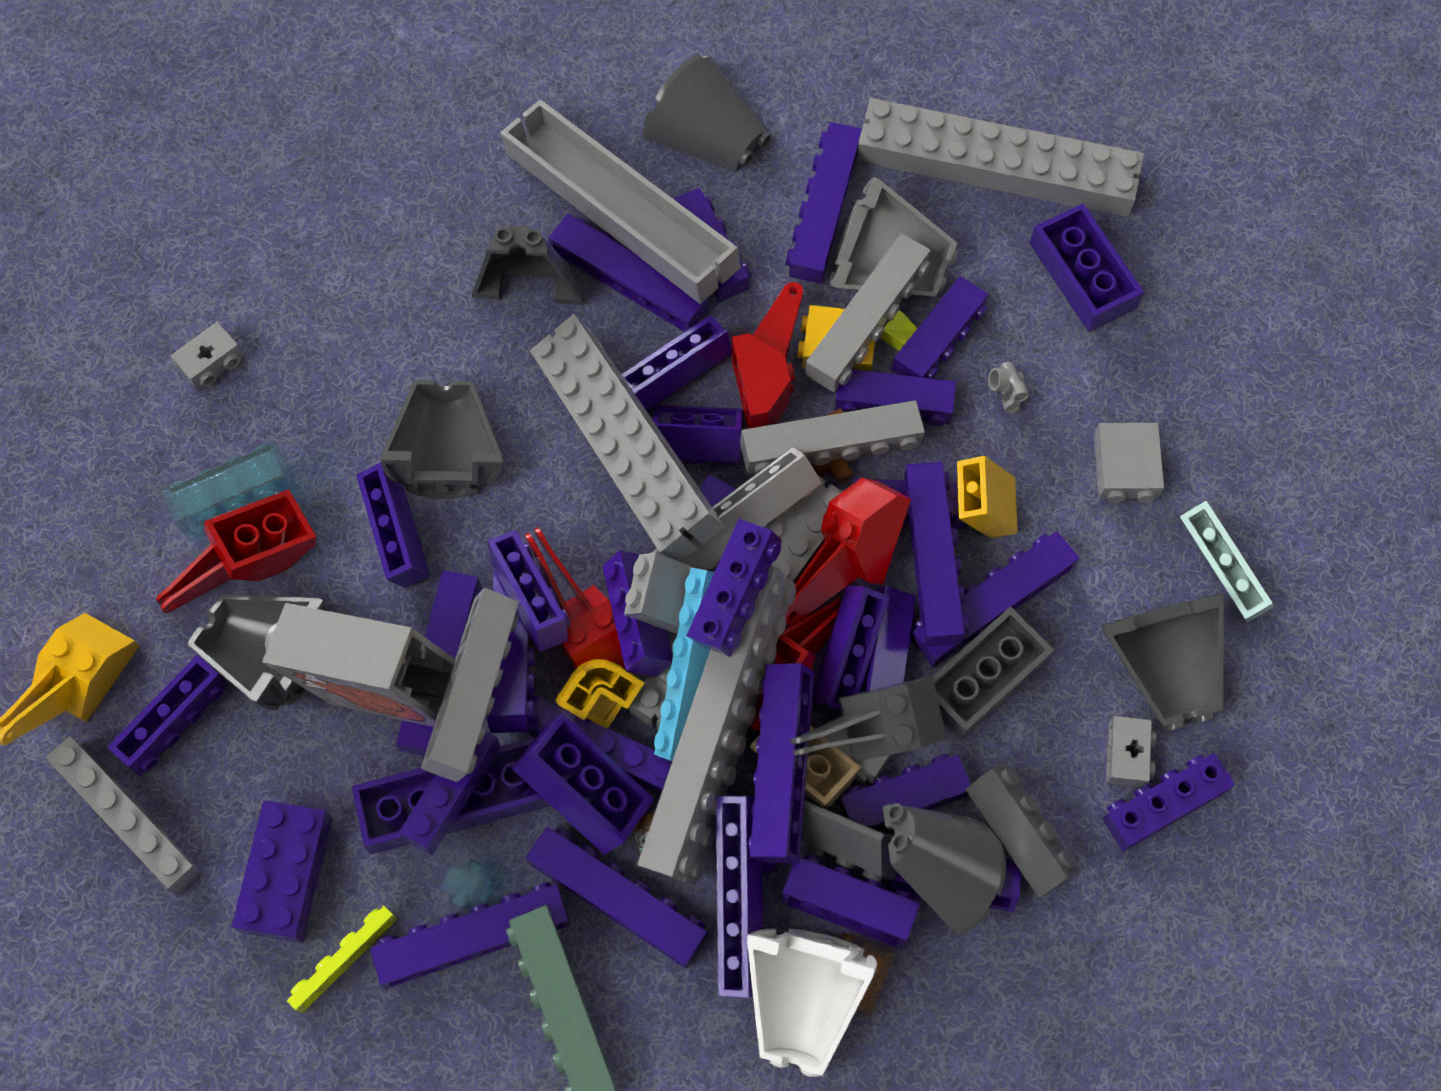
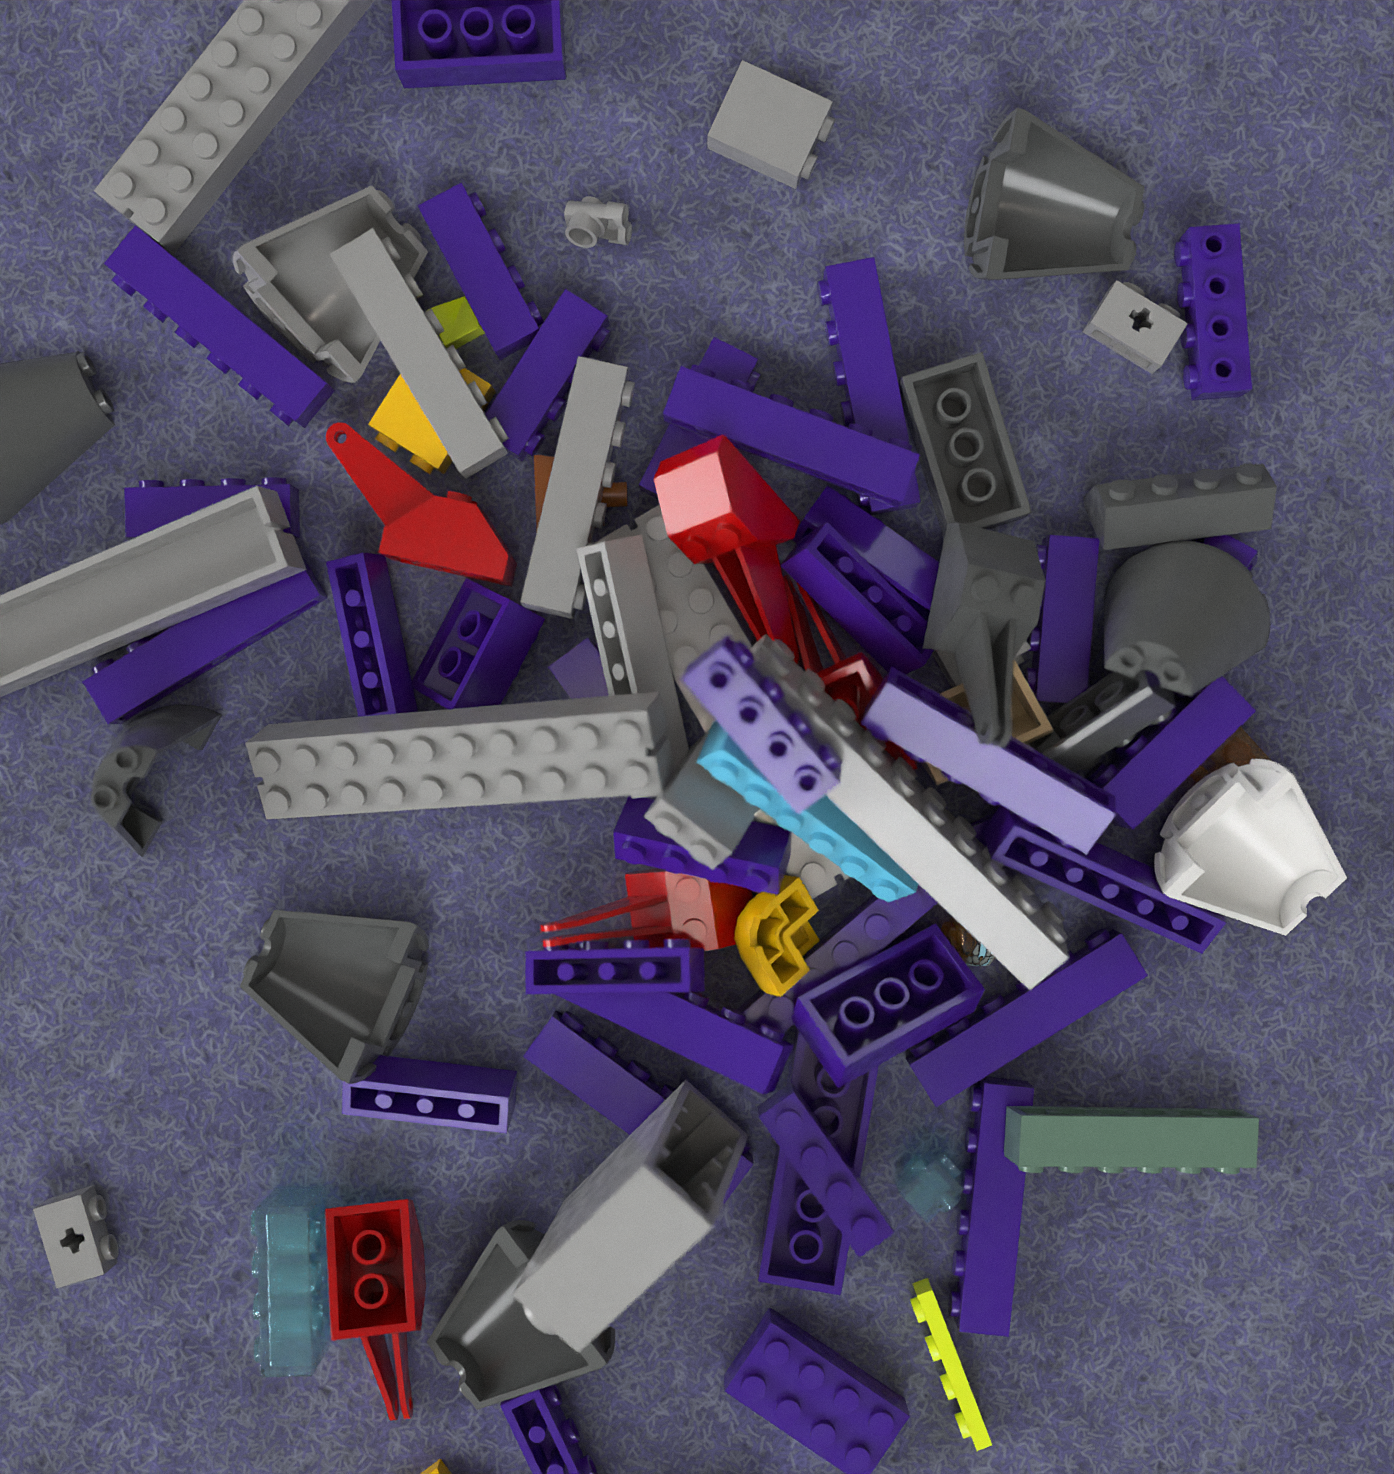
camera: 70 degrees left, 20 degrees up
light grey brick [421,588,520,782] -> none
yellow brick [957,456,1018,538] -> none
light aqua brick [1180,501,1274,623] -> none

